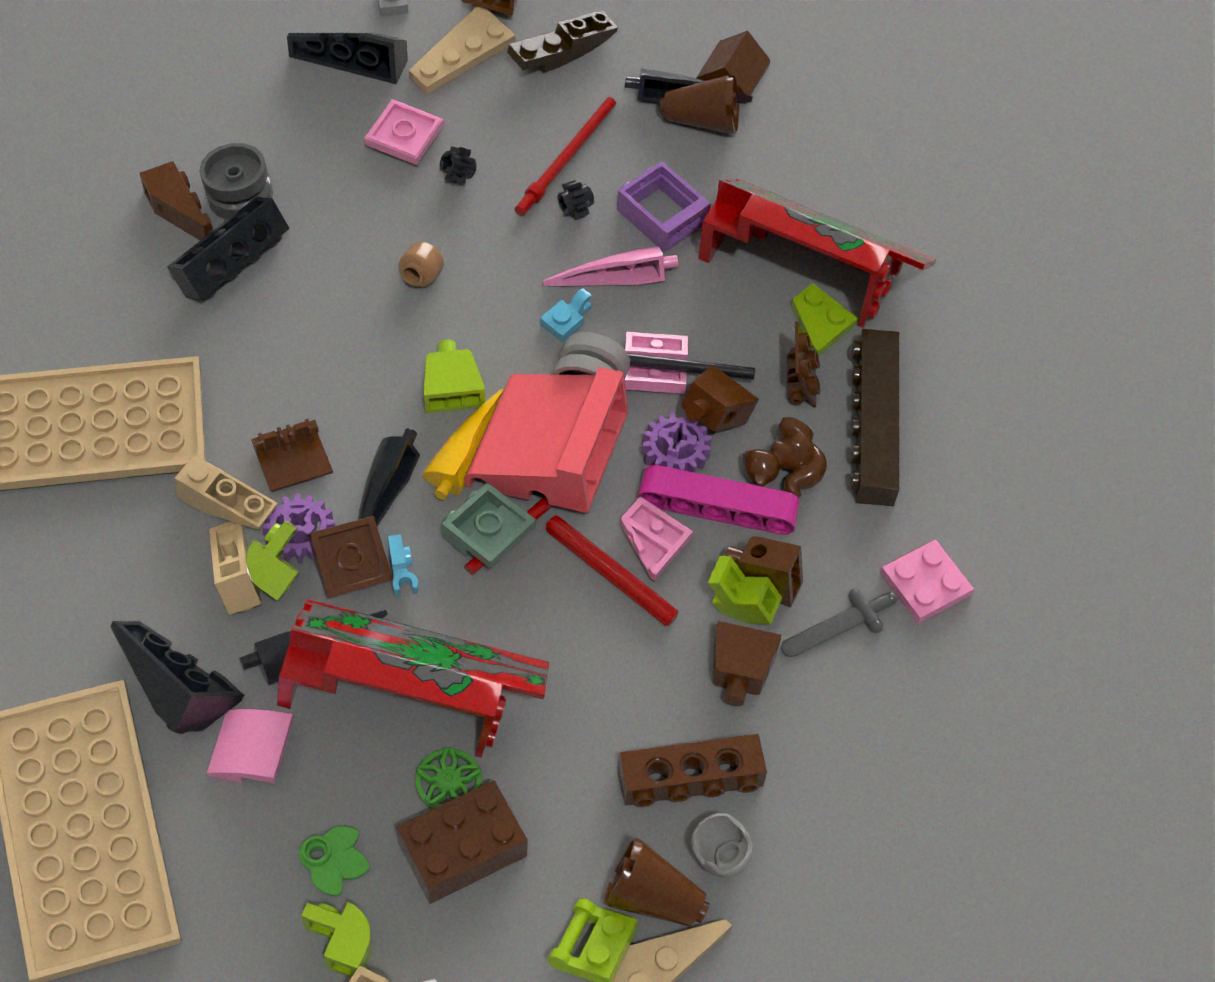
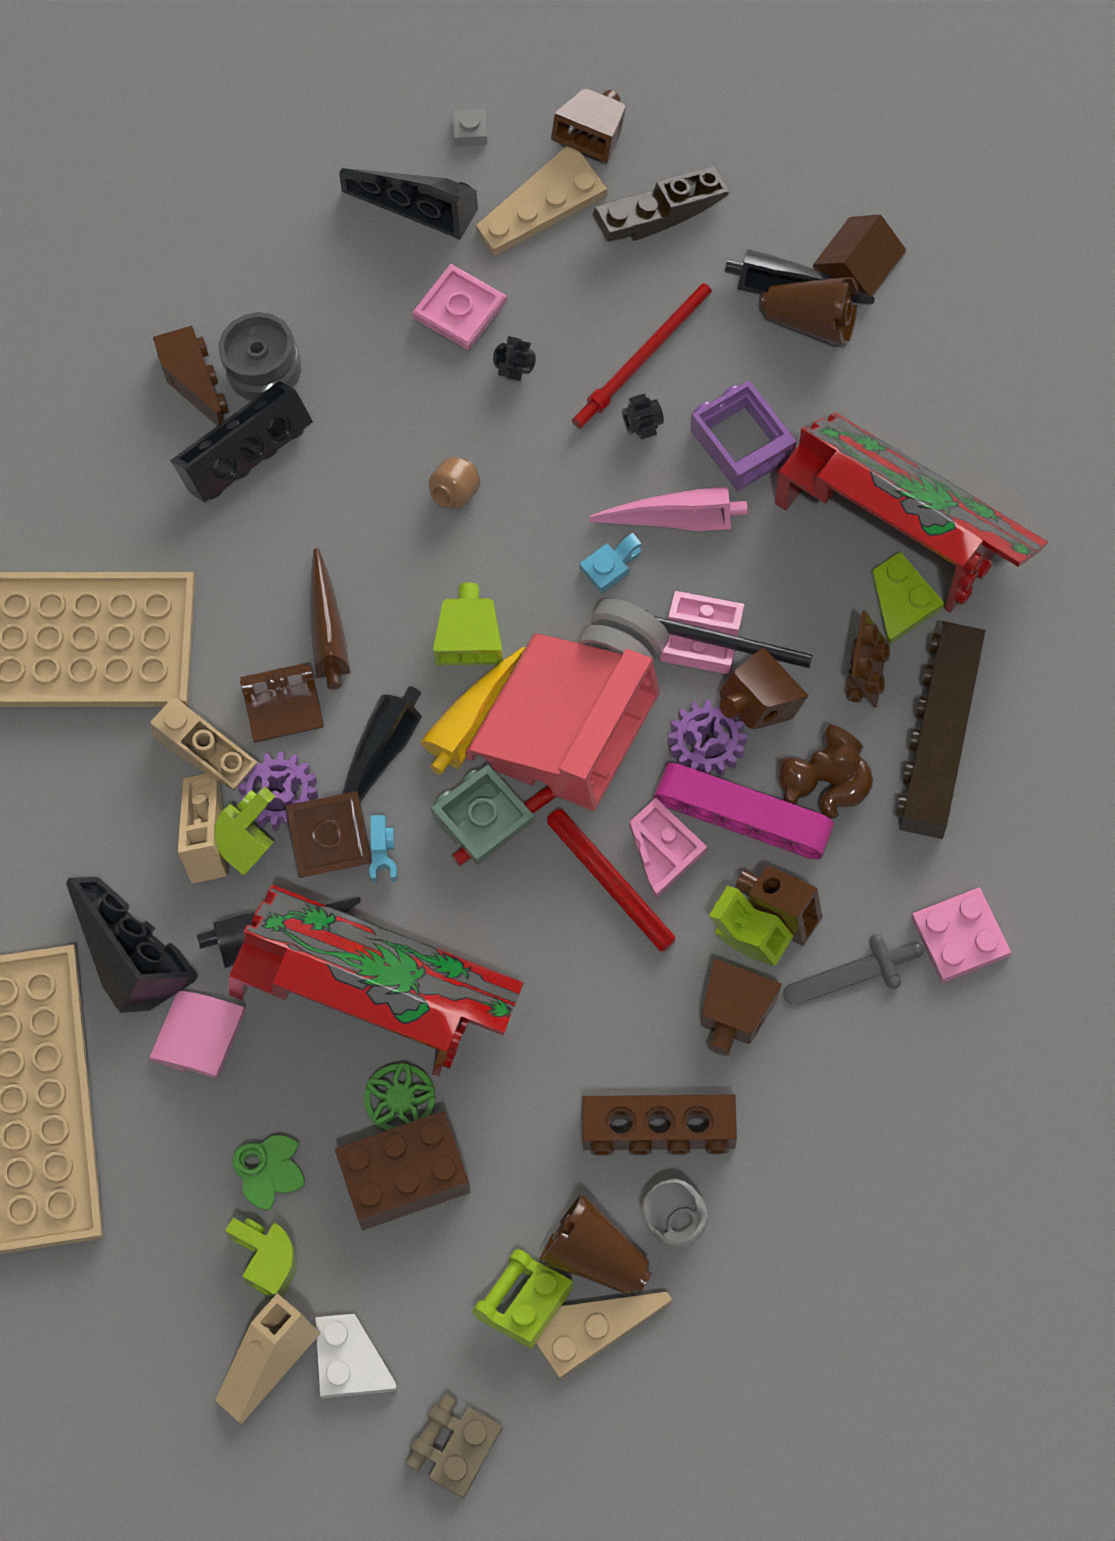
camera: 15 degrees right, 10 degrees up
none -> reddish brown piece [310,548,351,690]

